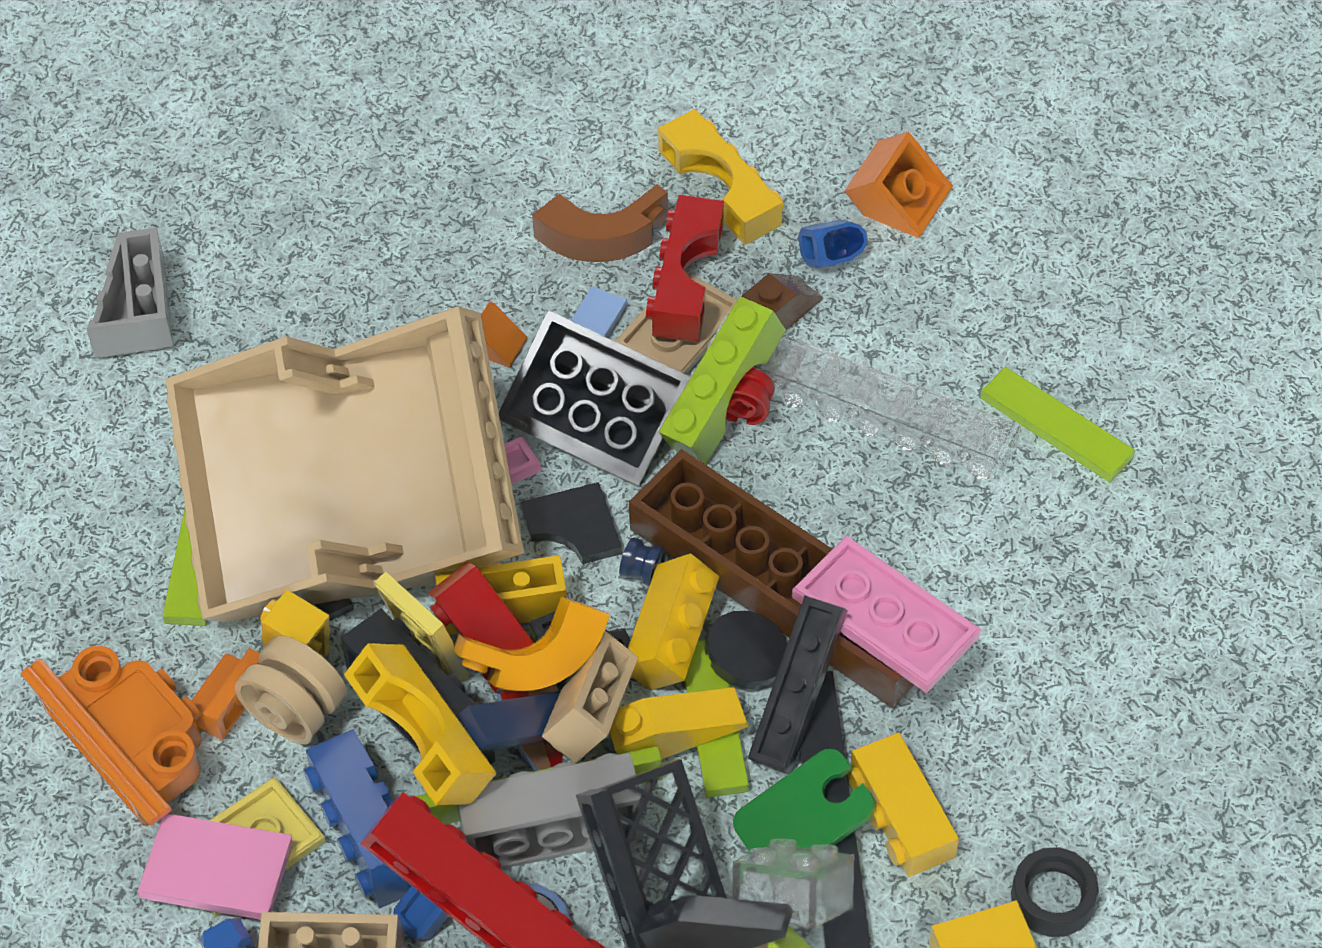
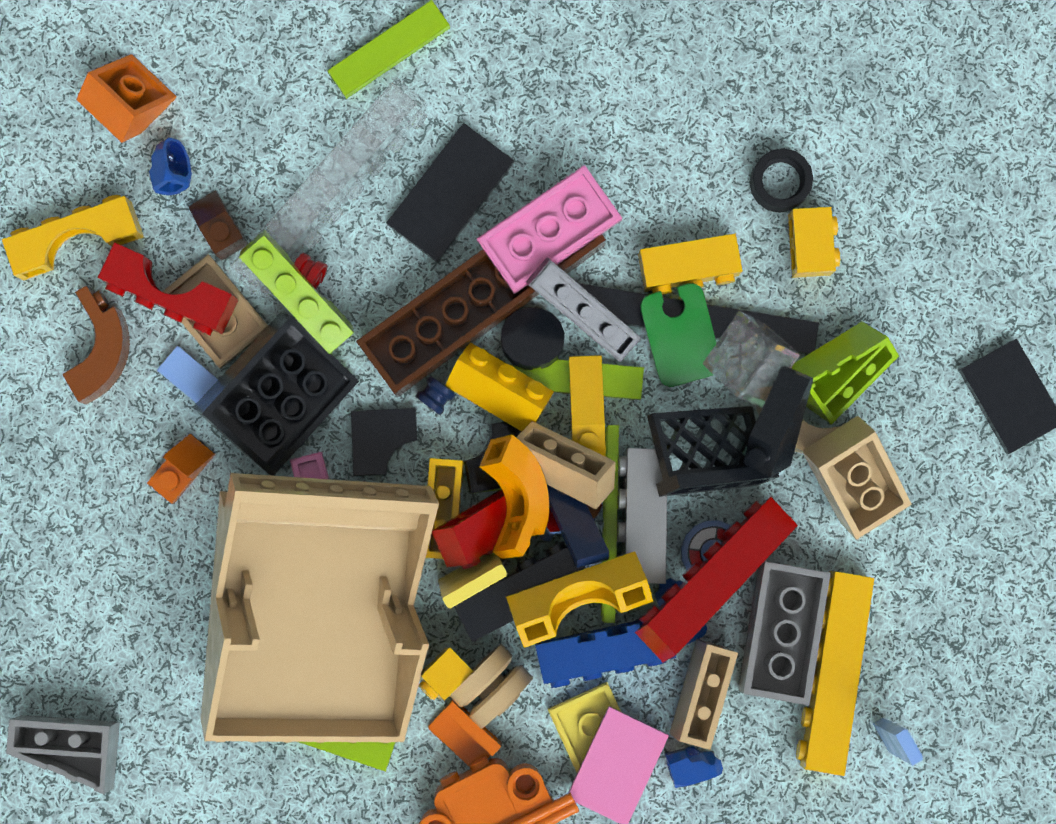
camera: 80 degrees left, 30 degrees up
none -> black tile [386,123,514,263]

